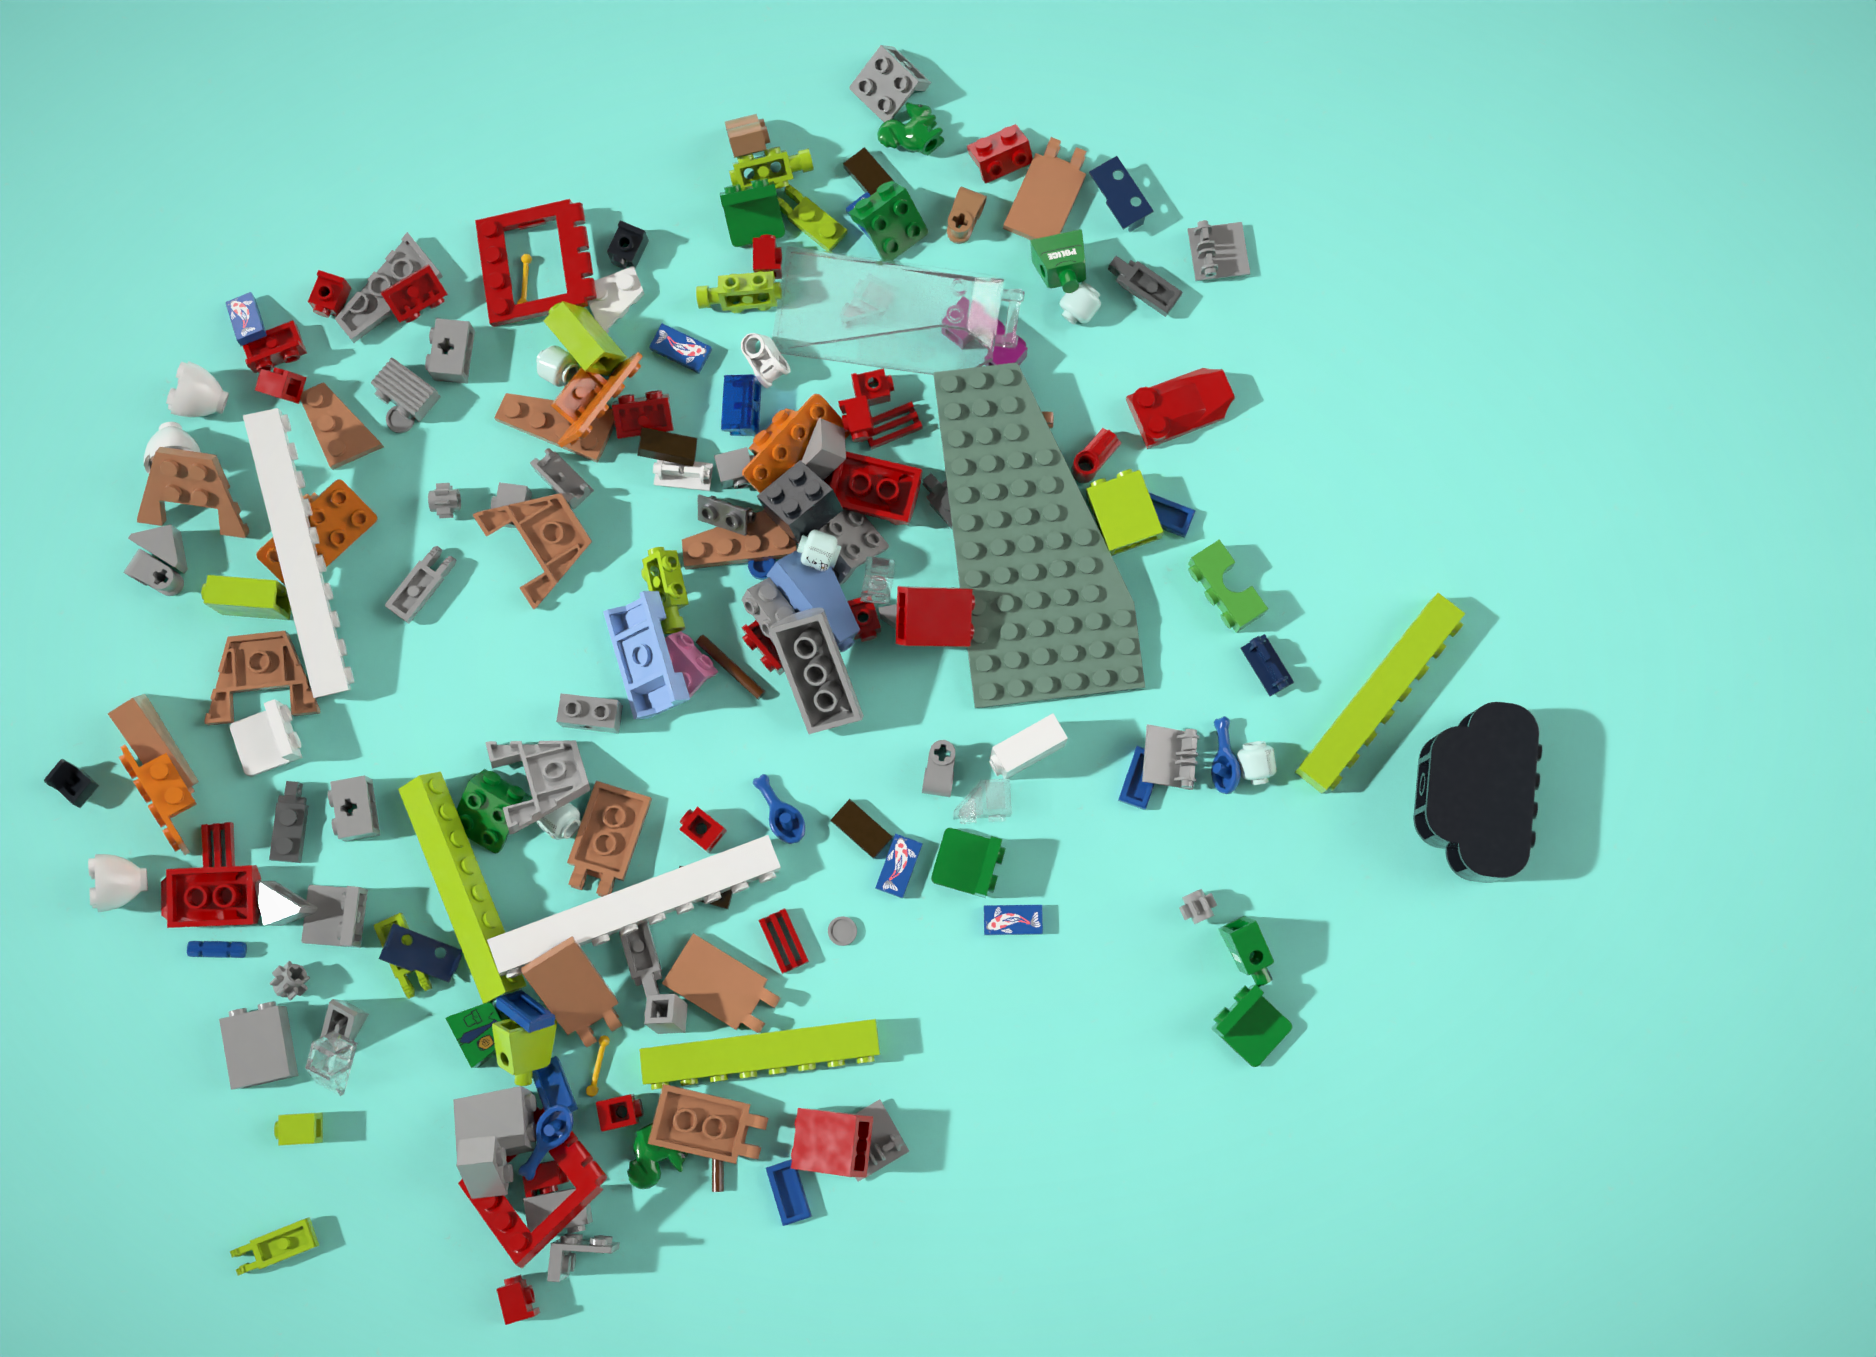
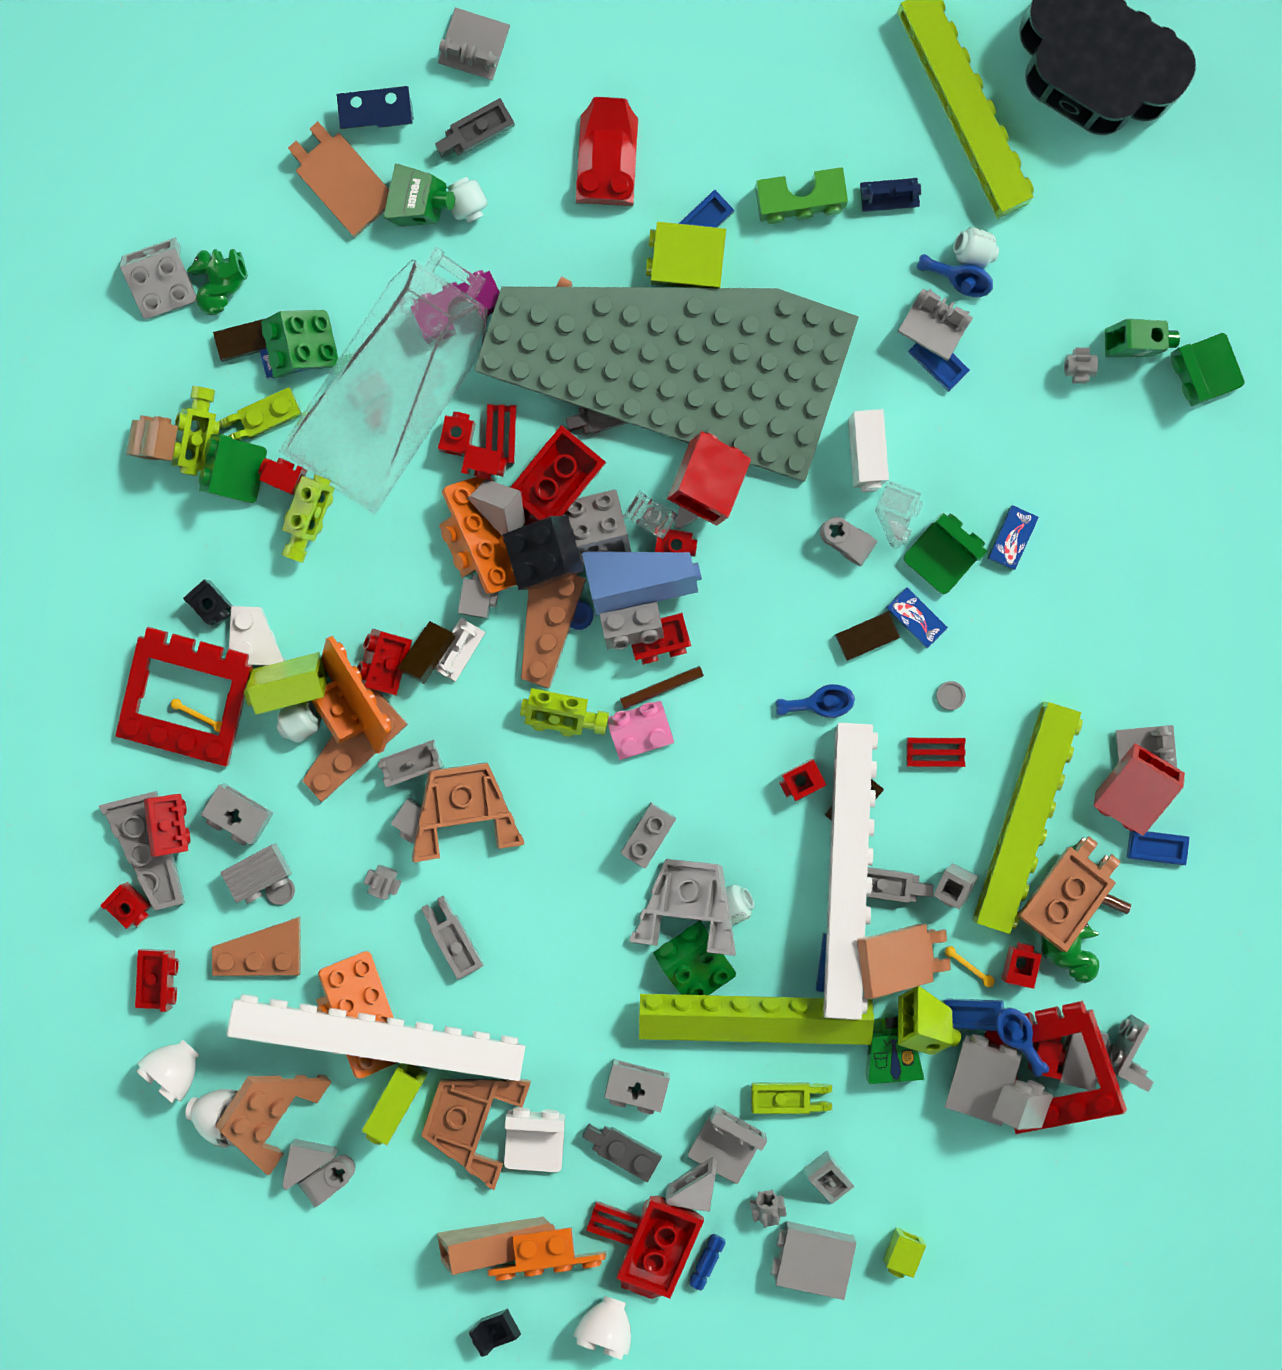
camera: 60 degrees left, 10 degrees up
tile [225,292,267,346] -> none
lime hinge [230,1217,319,1276] -> none
red brick [255,367,307,404] -> none
clear slope [305,1031,358,1096] -> none
dark blue piece [378,924,462,983] -> none
blue tile [496,990,555,1033] -> none
red brick [497,1274,540,1325] -> none
nougat tile [567,781,652,897] -> none
light blue piece [603,591,690,719] -> none
tile [649,323,712,374] -> none
nougat tile [662,933,781,1033] -> none
flat silver hinge [698,494,756,536] -> none
clear blue hinge [721,374,762,437] -> none
white piece [741,333,791,388] -> none
light grey brick [769,608,864,734] -> none
light aqua head [797,529,841,571] -> none
medium nougat piece [947,186,987,244] -> none
red bracket [967,124,1033,183] -> none
red piece [1071,428,1121,483] -> none

